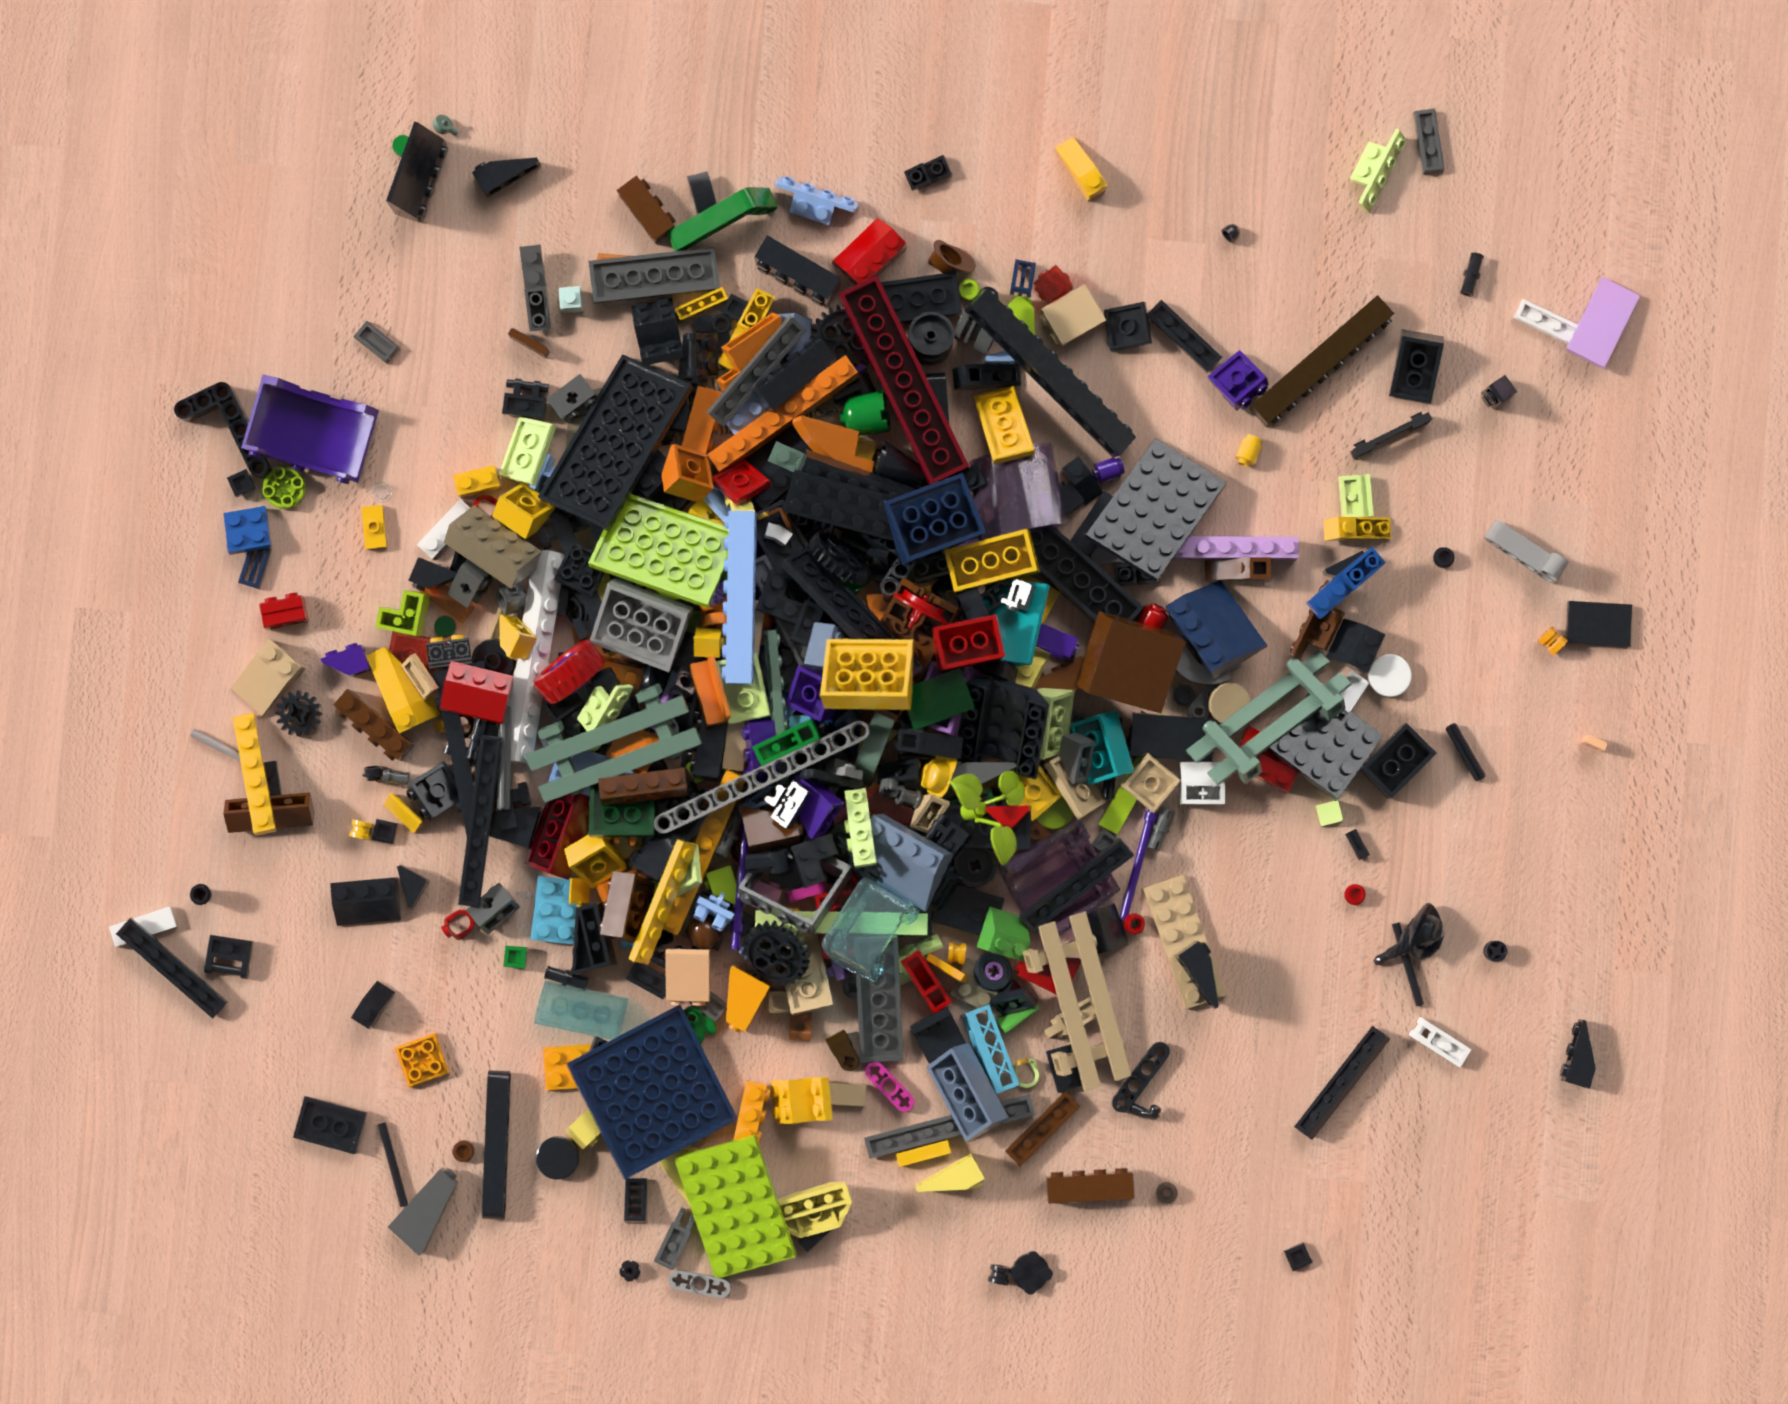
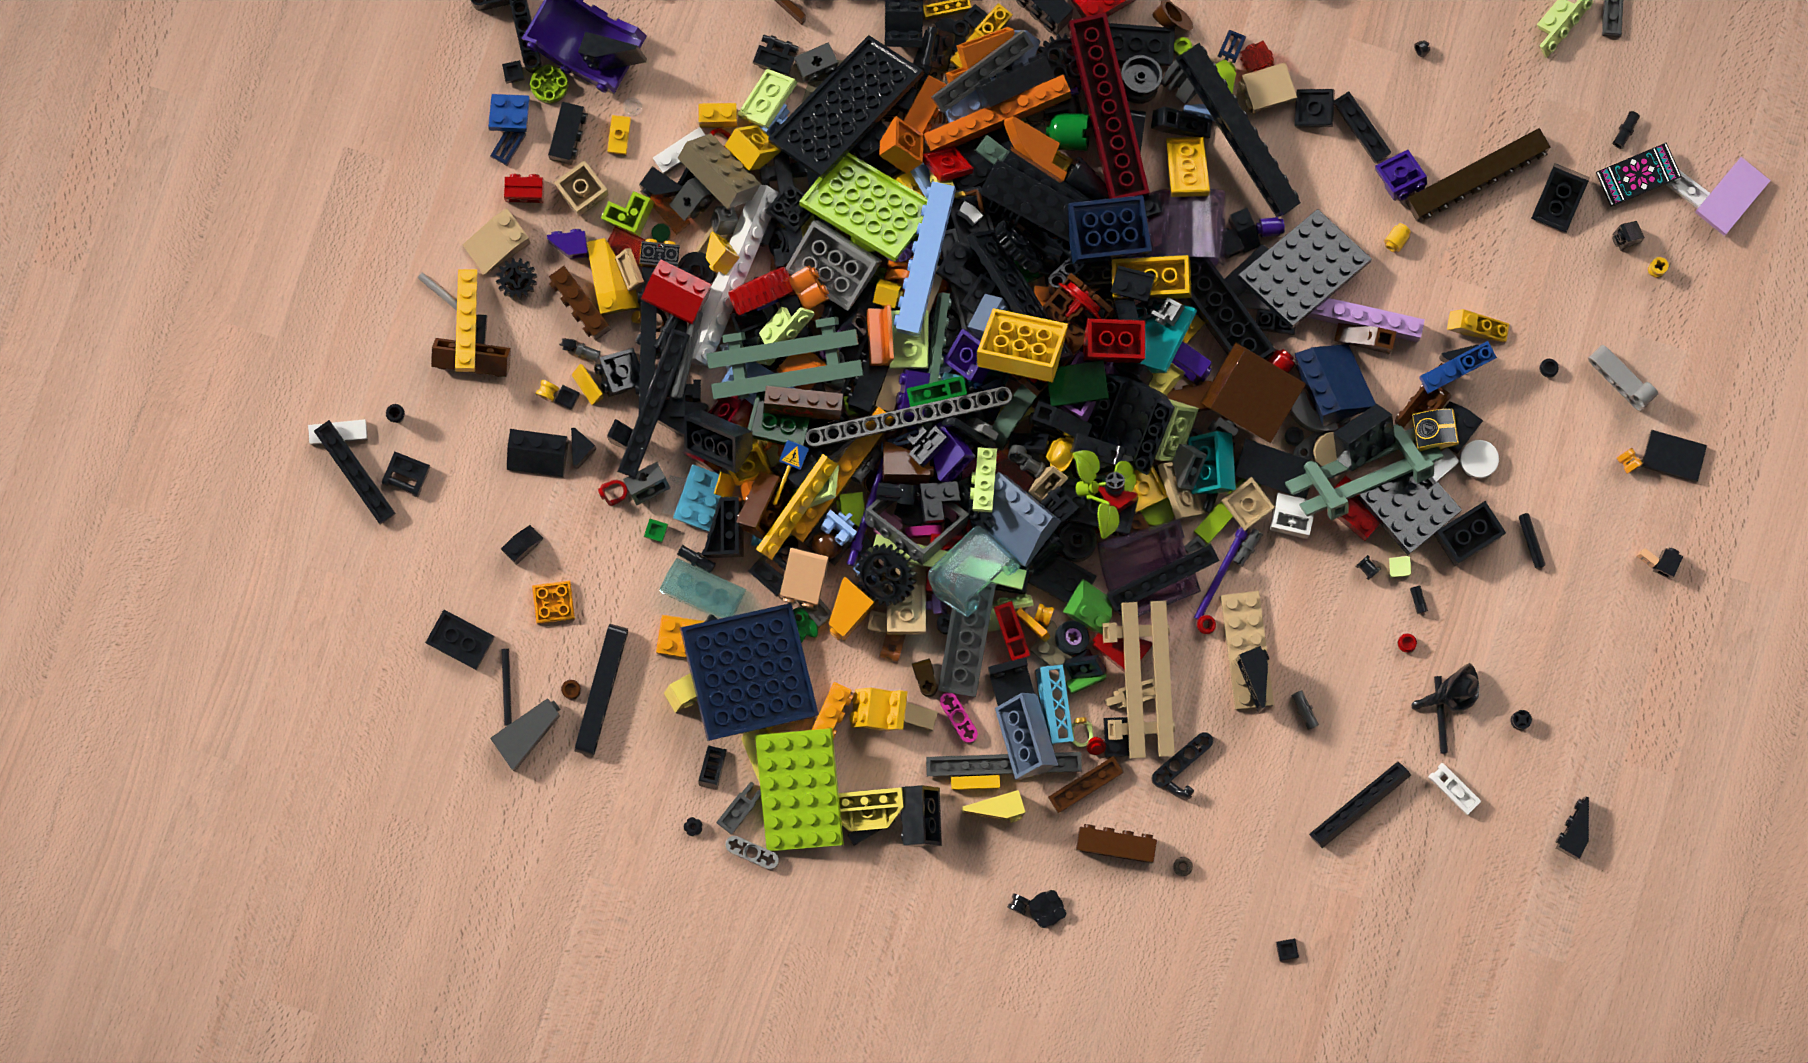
camera: 15 degrees right, 5 degrees down
black tile [536,1136,579,1180] -> none
black slope [1086,903,1129,954] -> none
yellowish green plate [1338,474,1374,517] -> none
black container [1350,411,1432,459] -> none
none -> black brick [548,102,588,165]
none -> tan brick [554,160,609,217]
none -> black slope [578,32,647,71]
none -> black slope [607,419,633,450]
none -> black slope [684,410,753,473]
none -> piece [773,440,809,505]
none -> orange brick [789,265,829,310]
none -> black brick [901,785,942,847]
none -> black plate [1071,433,1127,467]
none -> red plate [1087,737,1106,755]
none -> black wheel [1105,472,1125,497]
none -> black plate [1111,266,1156,303]
none -> dark grey bracket [1208,418,1239,439]
none -> dark grey pin [1291,690,1319,730]
none -> black brick [1334,404,1395,471]
none -> black bush [1355,555,1381,580]
none -> black slope [1413,409,1459,451]
none -> black tile [1596,142,1682,207]
none -> yellow bush [1648,257,1669,278]
none -> black brick [1653,547,1683,579]

